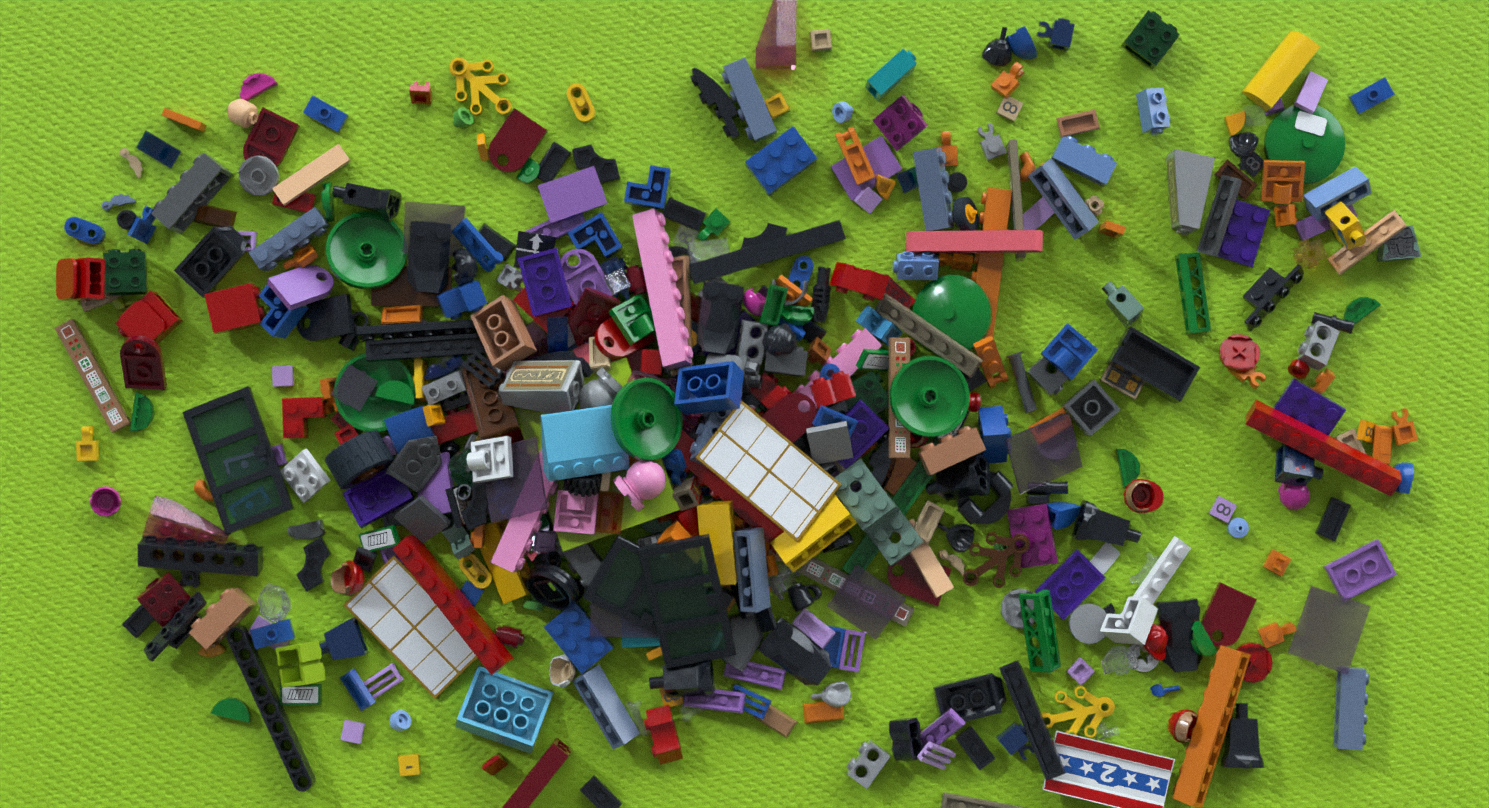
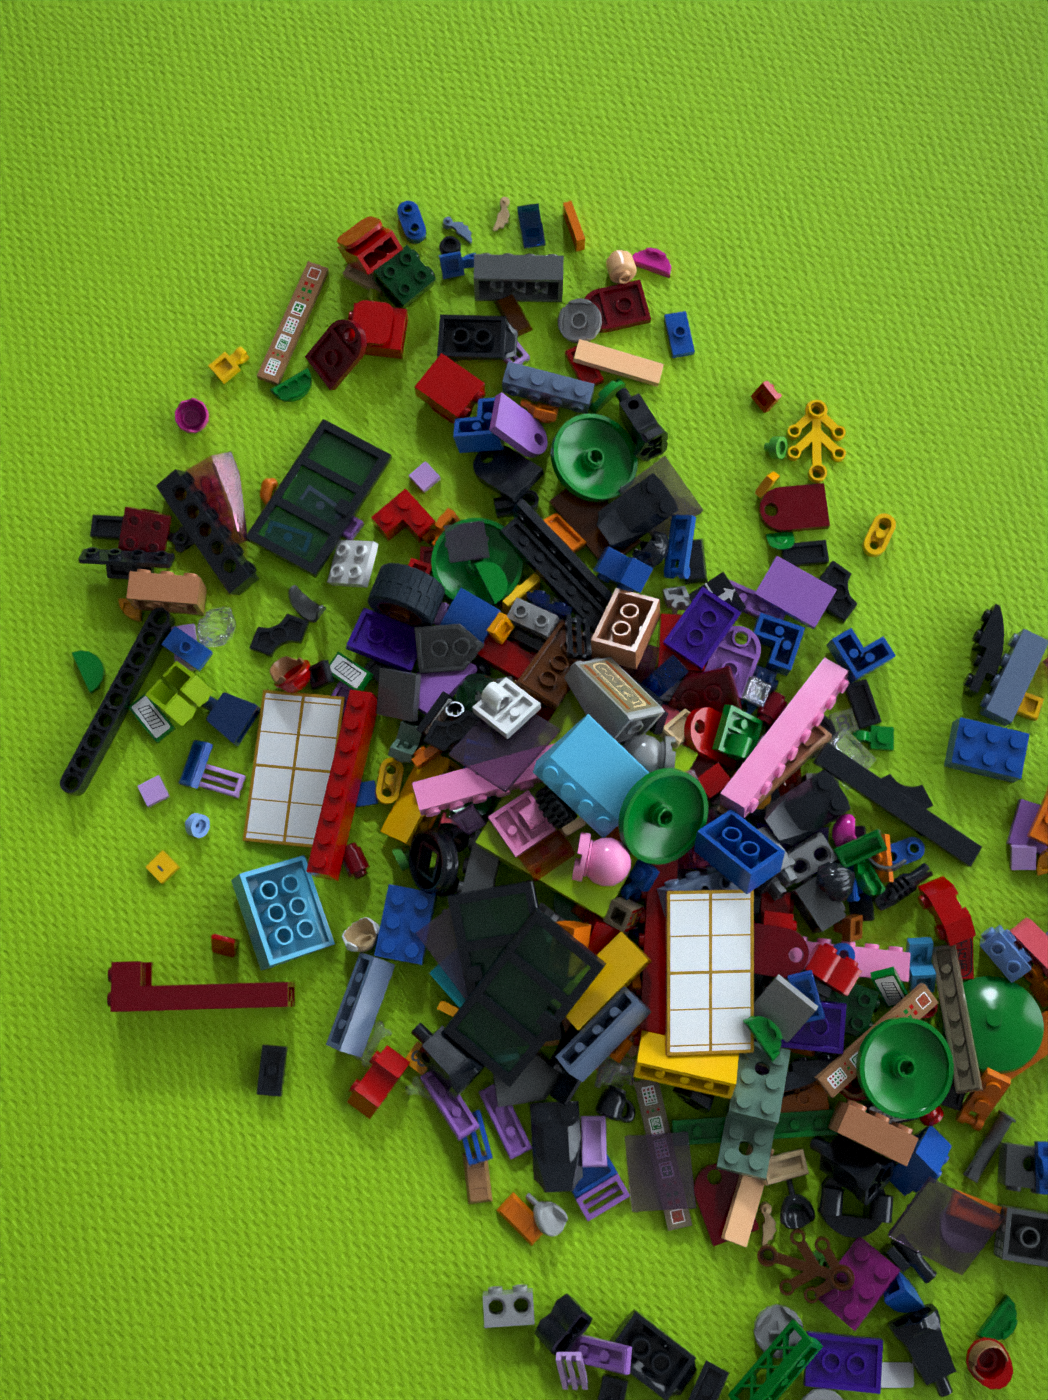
camera: 50 degrees right, 10 degrees down
none -> green tile [743,1016,782,1062]

